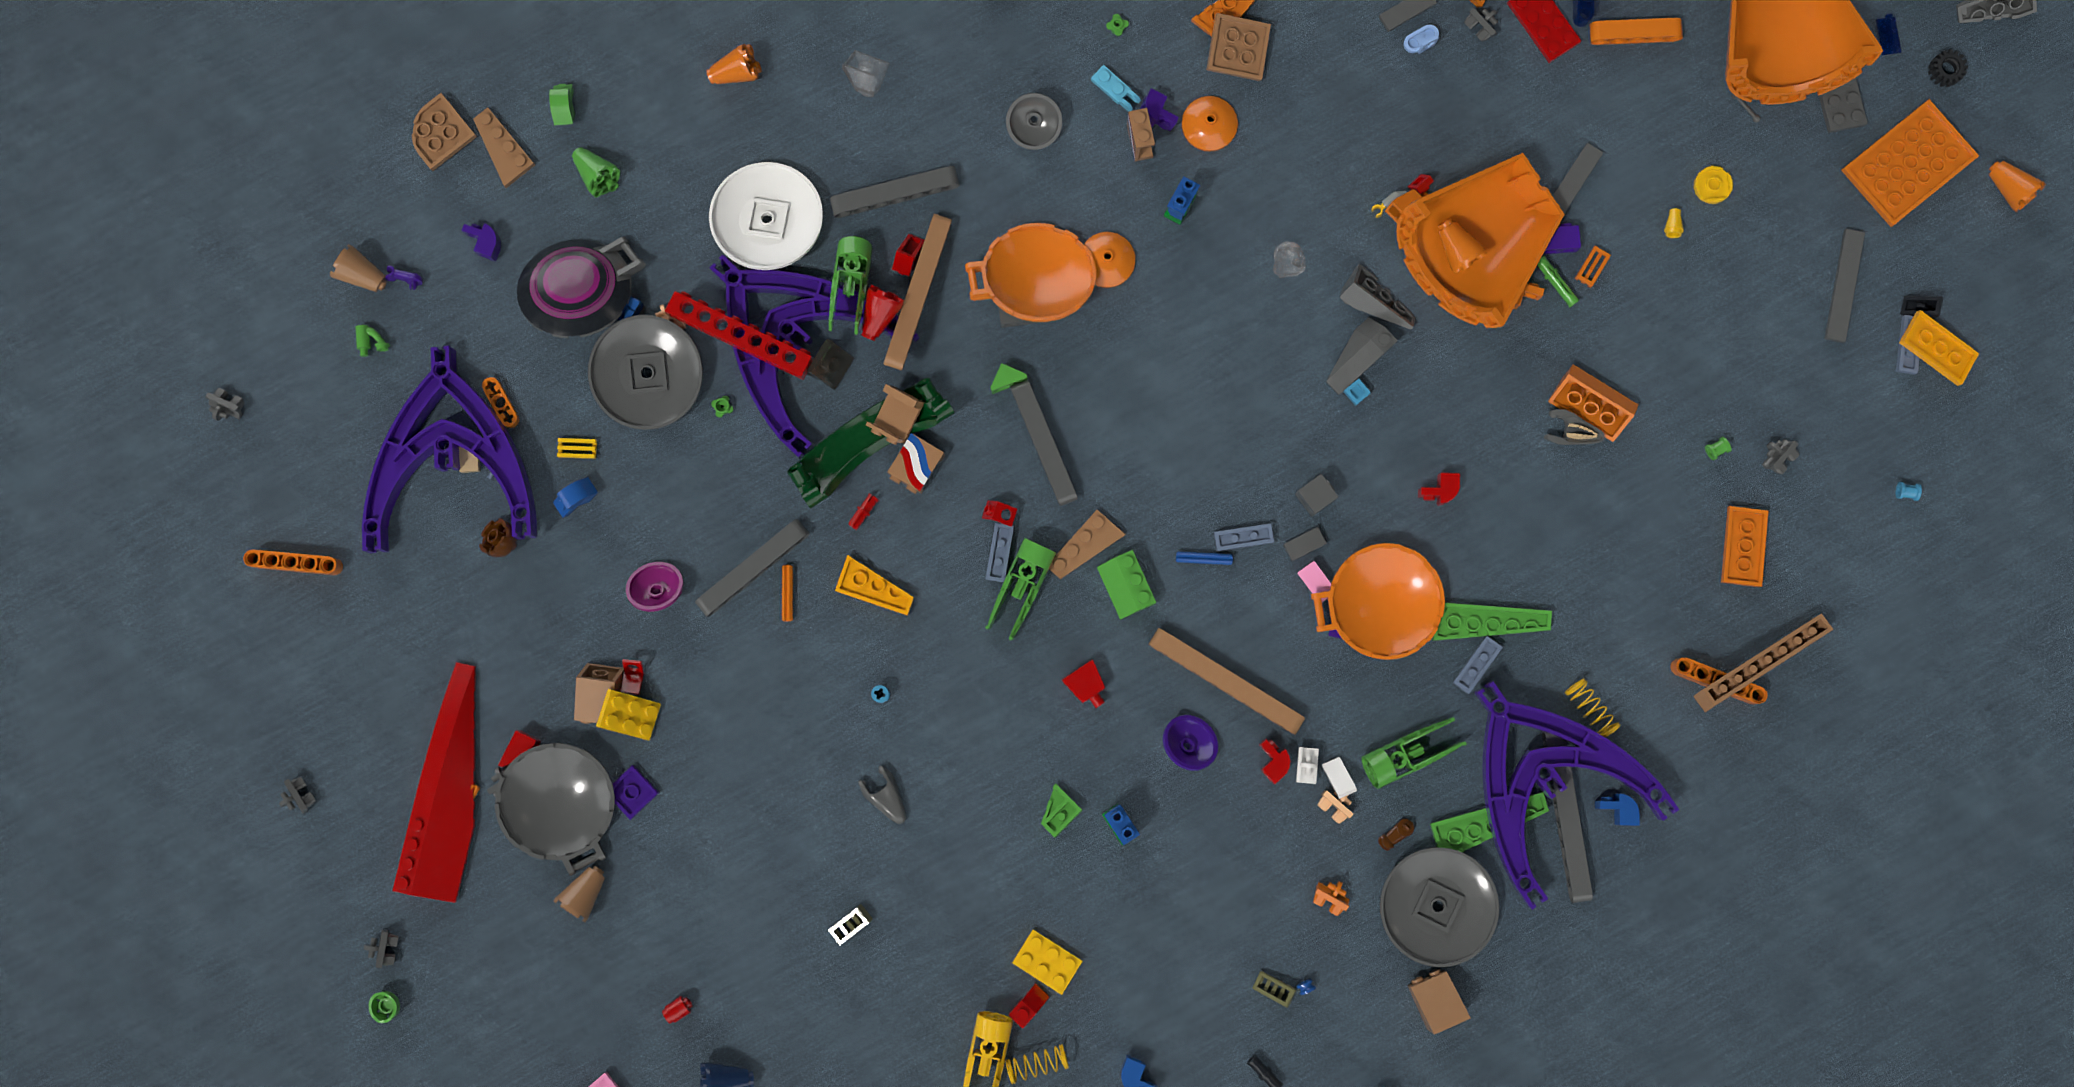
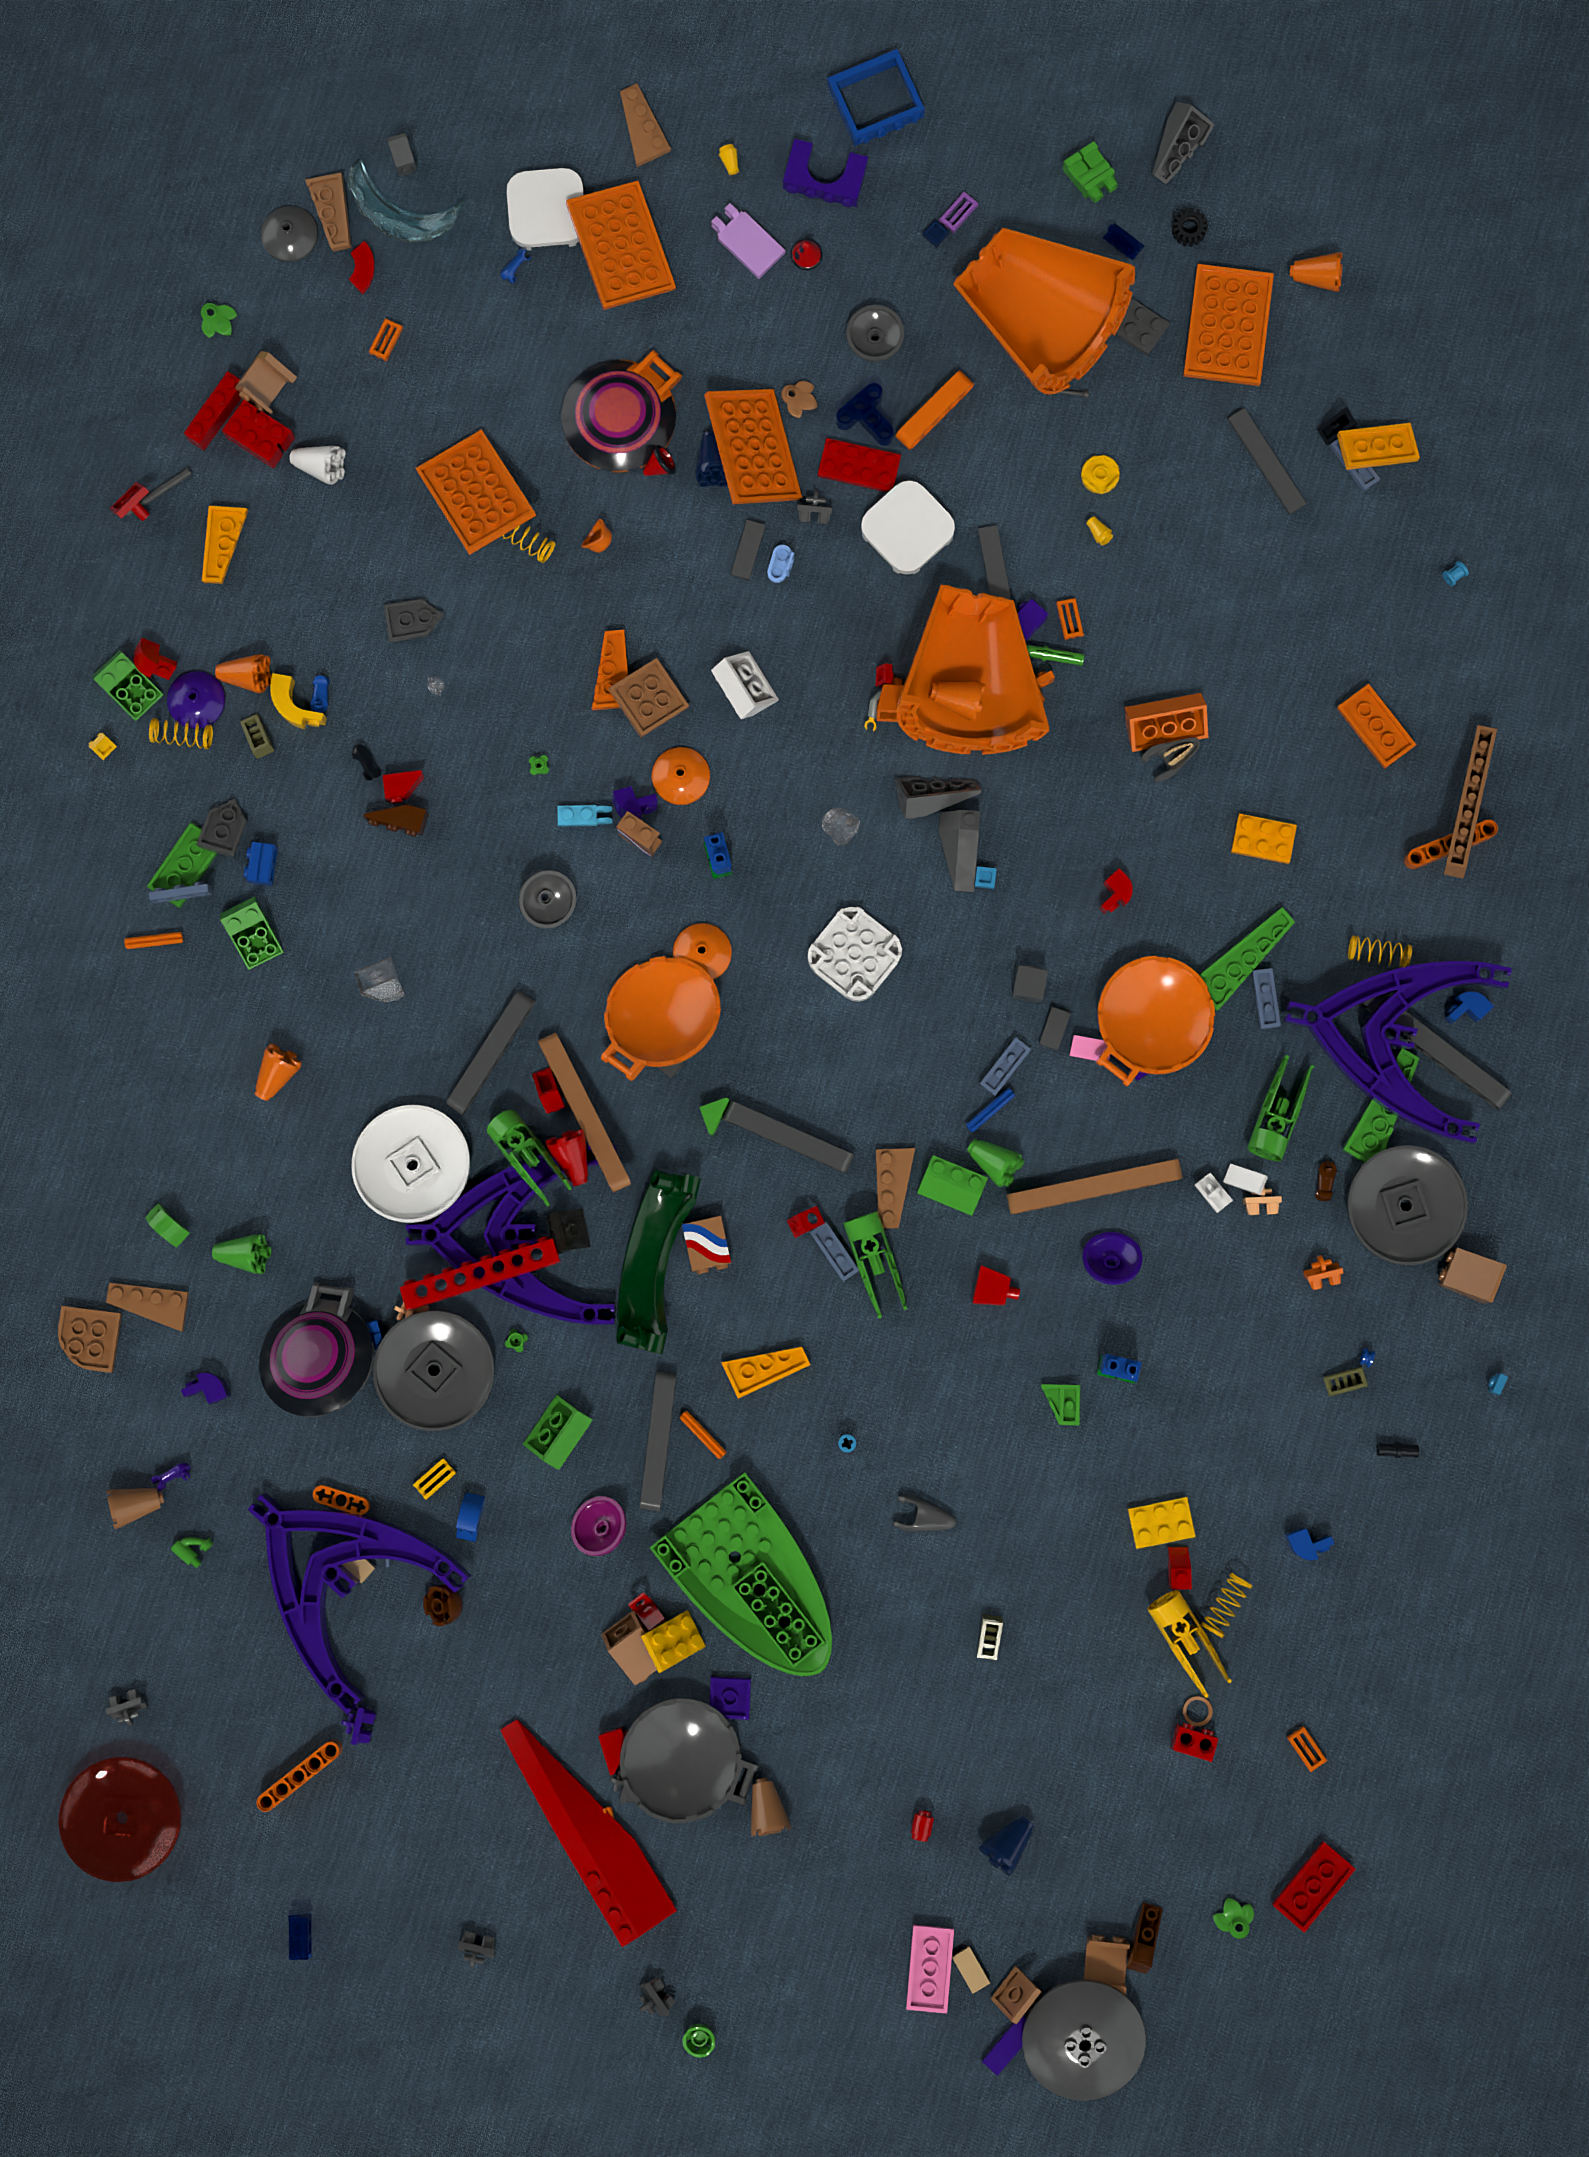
camera: 45 degrees left, 0 degrees up
red axle [848,493,879,530] -> none
medium nougat panel [866,384,924,445] -> none
red brick [1259,739,1290,784] -> none
bright green bush [1705,436,1732,461] -> none
dark grey hips [1762,440,1800,474] -> none
none -> clear red dish [59,1757,182,1882]
none -> clear blue hinge [288,1914,312,1960]
none -> dark purple hips [341,1705,377,1745]
none -> bright green slope [523,1395,593,1470]
none -> bright green piece [650,1472,832,1676]
none -> white slope [711,651,779,719]
none -> white tile [808,907,902,1002]
none -> white tile [861,481,955,575]
none -> bright green cone [967,1138,1025,1187]
none -> light orange plate [1231,814,1297,864]

